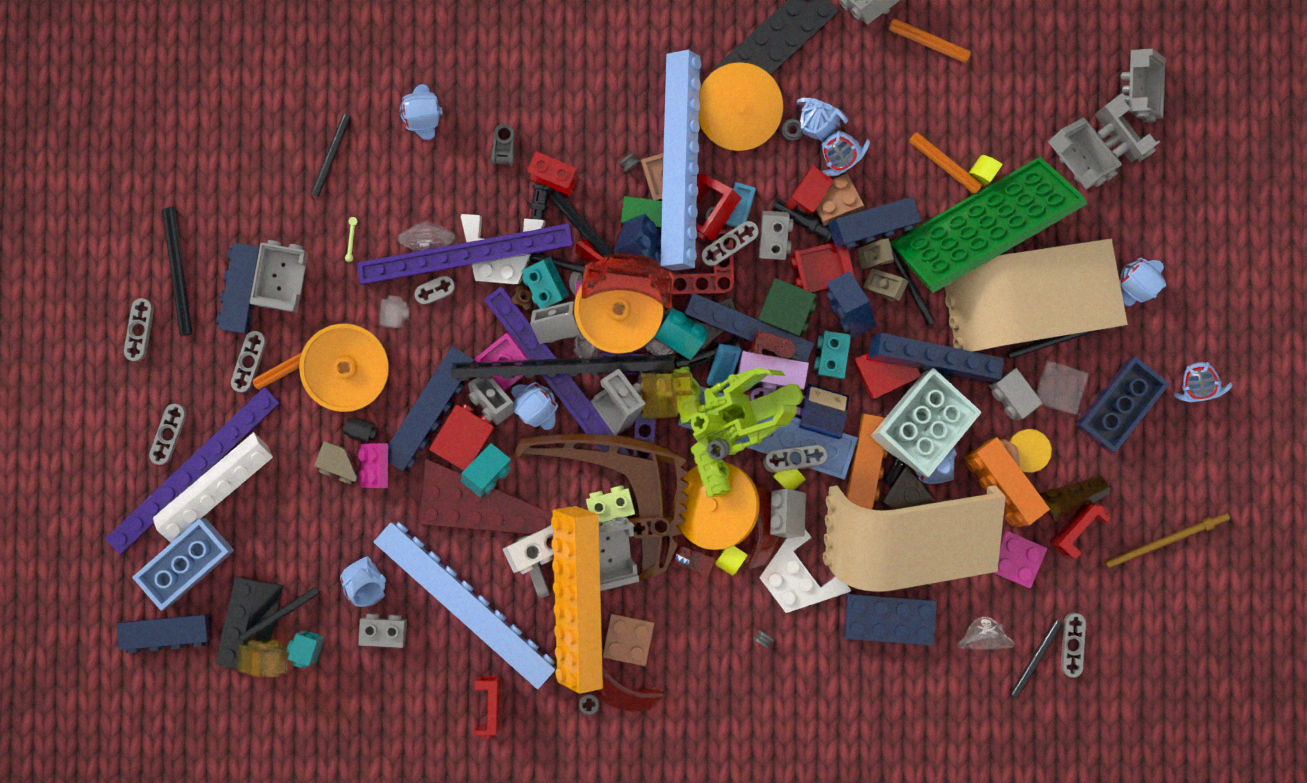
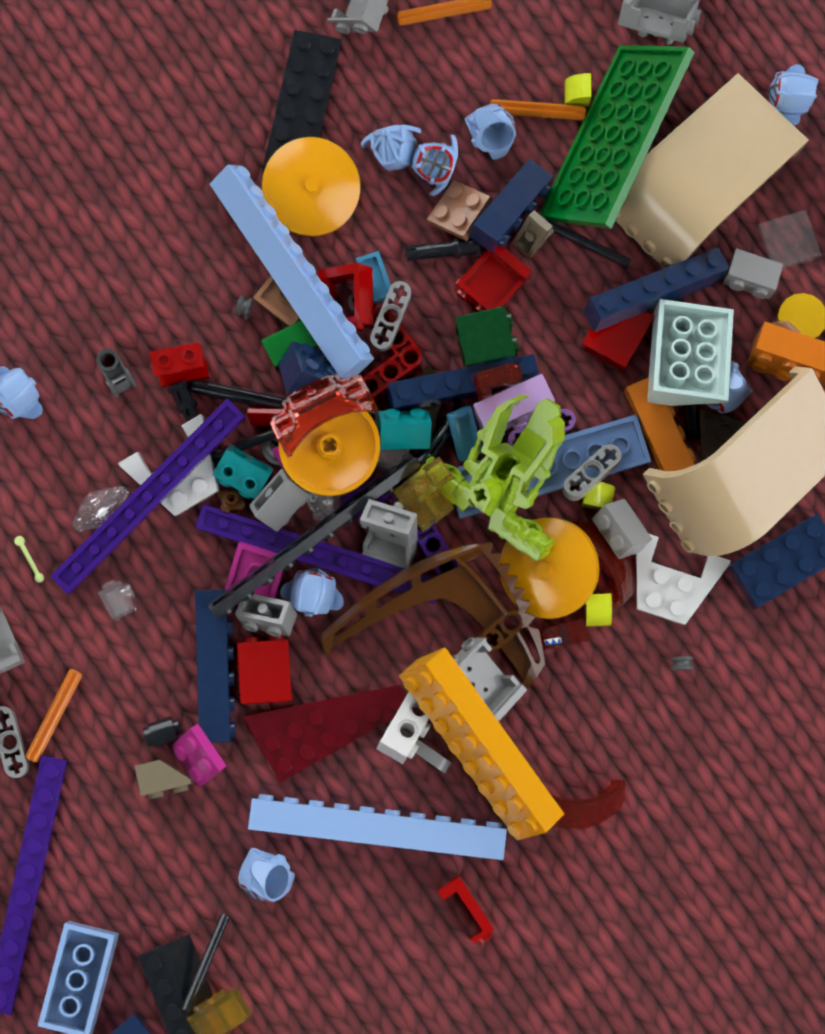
camera: 30 degrees left, 5 degrees down
white brick [153,432,273,543] -> none
teal brick [286,630,325,668] -> none
light orange dish [299,324,389,412] -> none
light grey brick [358,613,407,648] -> none
light grey beam [414,276,455,305] -> none
teal brick [461,443,511,498] -> none
dark grey bush [579,694,599,715] -> none
yellowish green brick [586,485,635,522] -> none
nougat plate [603,613,654,666] -> none
dark grey bush [707,438,730,460] -> none
light grey brick [759,211,793,260] -> none
dark grey plate [782,119,803,141] -> none
red panel [785,166,834,213] -> none
clear blue slope [799,384,849,440] -> none
teal brick [813,331,851,379] -> none
dark blue brick [826,271,877,338] -> none
dark tan slope [863,268,909,302] -> none
black bar [1007,331,1093,359] -> none
none -> light blue piece [465,104,517,160]

